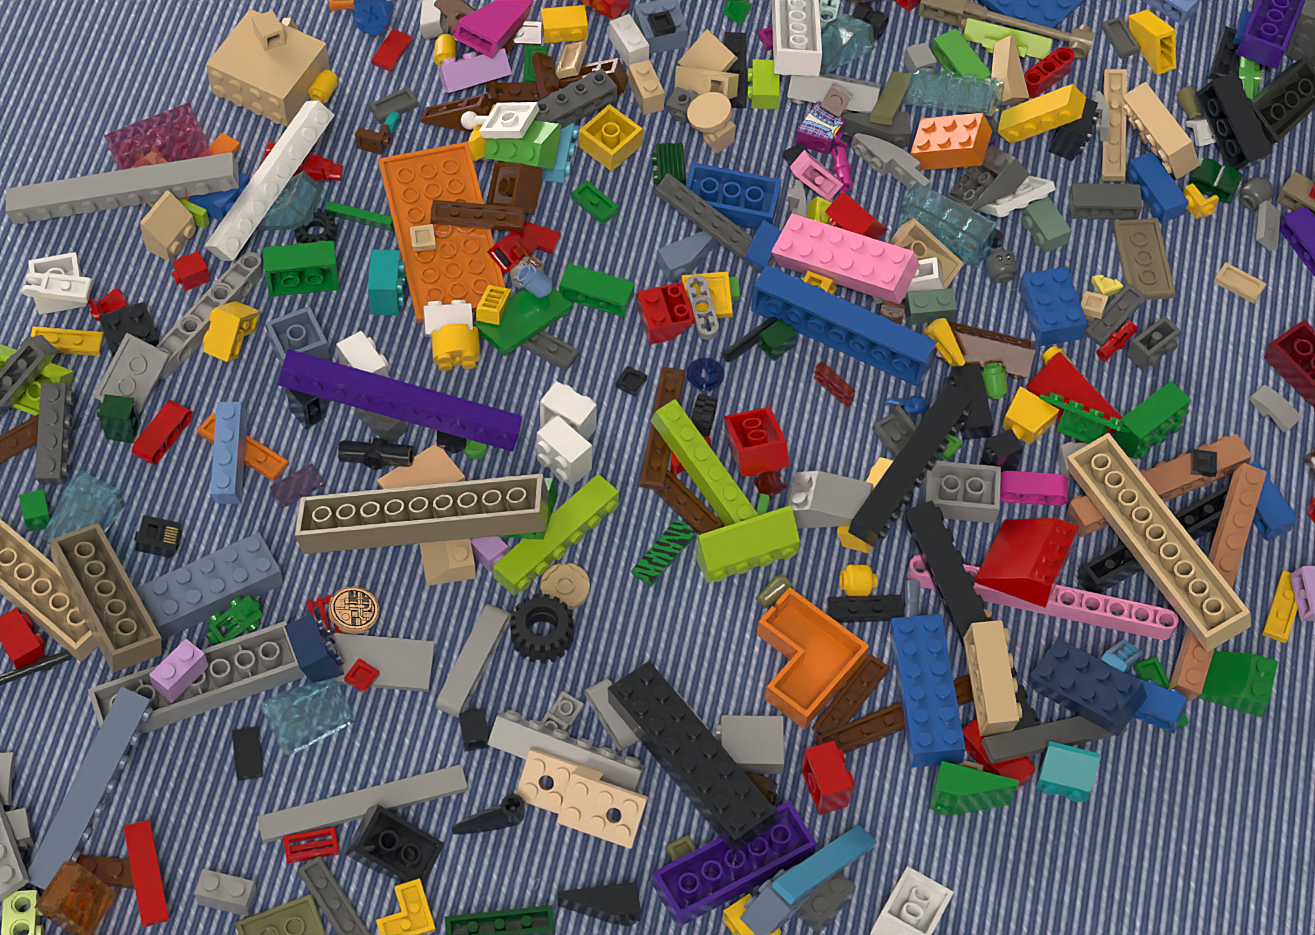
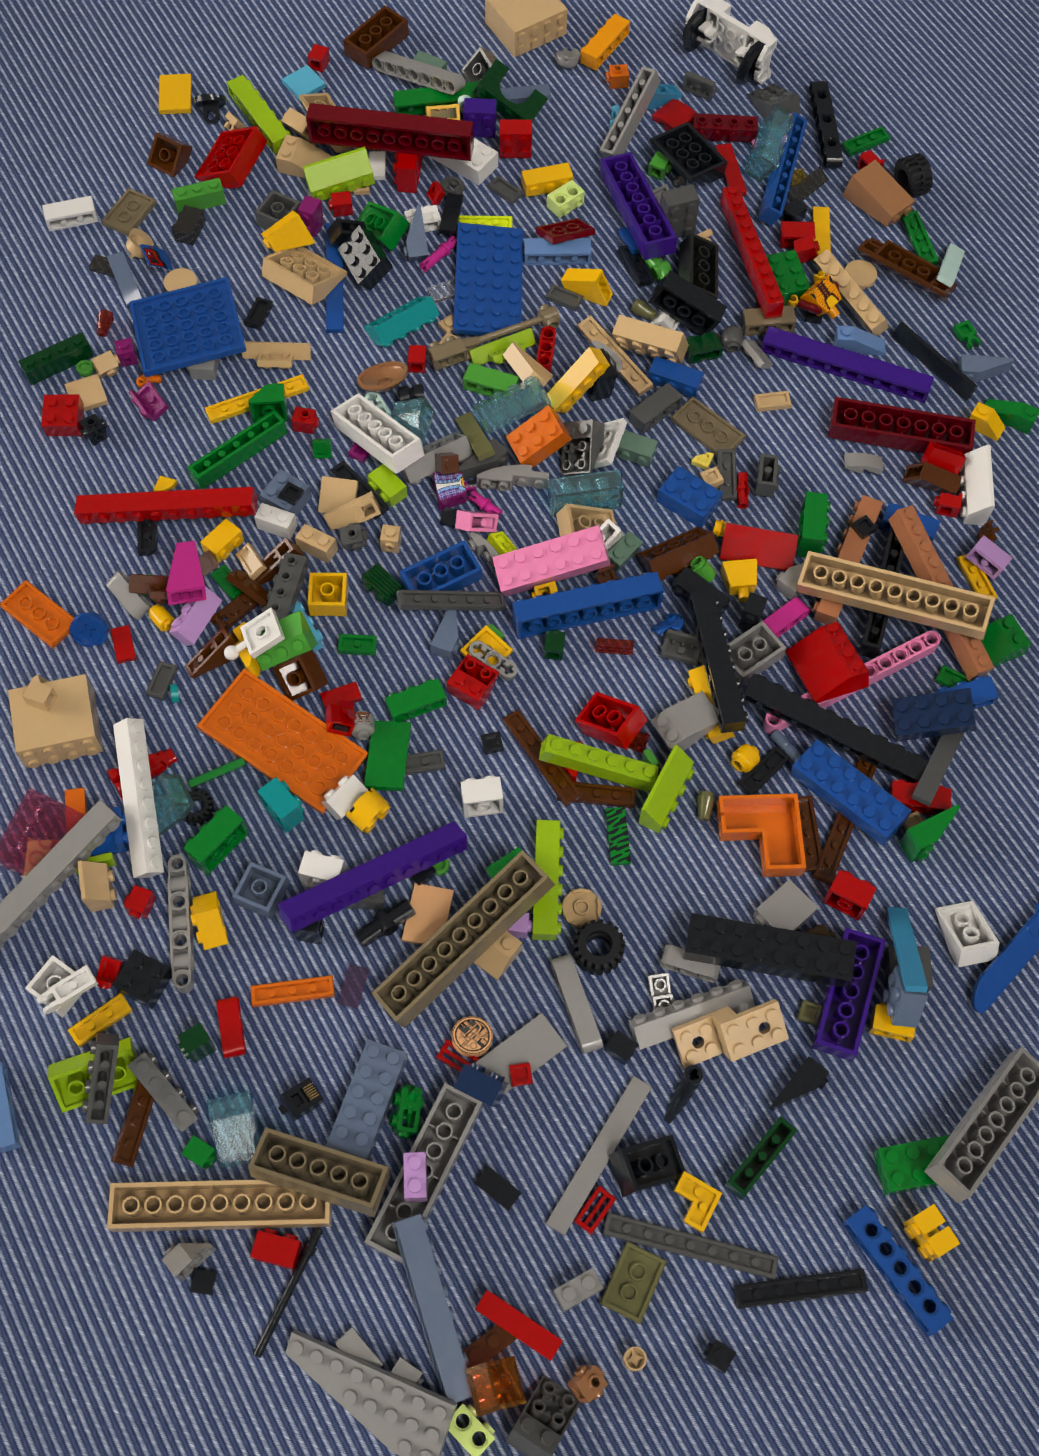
camera: 40 degrees left, 5 degrees up
light grey tile [93,333,171,415] -> none
medium blue brick [210,402,248,504] -> none
clear light blue slope [260,677,356,757] -> none
yellow brick [308,70,338,103] -> none
reddish brown bracket [355,124,392,155] -> none
tan plate [410,224,436,252] -> none
reddish brown tile [430,200,525,232] -> none
yellow slope [476,285,511,325] -> none
medium blue brick [517,265,552,298] -> none
white brick [537,415,592,487] -> none
tan tile [687,92,733,133] -> none
clear blue gear [687,358,725,392] -> none
black tyre [691,393,718,437] -> none
black axle [722,316,778,363] -> none
blue tile [743,220,782,271] -> none
red brick [825,191,888,240] -> none
light grey brick [904,42,937,81] -> none
yellow slope [924,318,965,367] -> none
tan brick [964,620,1022,737] -> none
dark grey head [985,247,1018,283] -> none
teal slope [1036,741,1101,802] -> none
green bracket [1039,392,1131,444] -> none
dark azure tile [1101,639,1144,672] -> none
yellow bracket [1183,183,1219,219] -> none

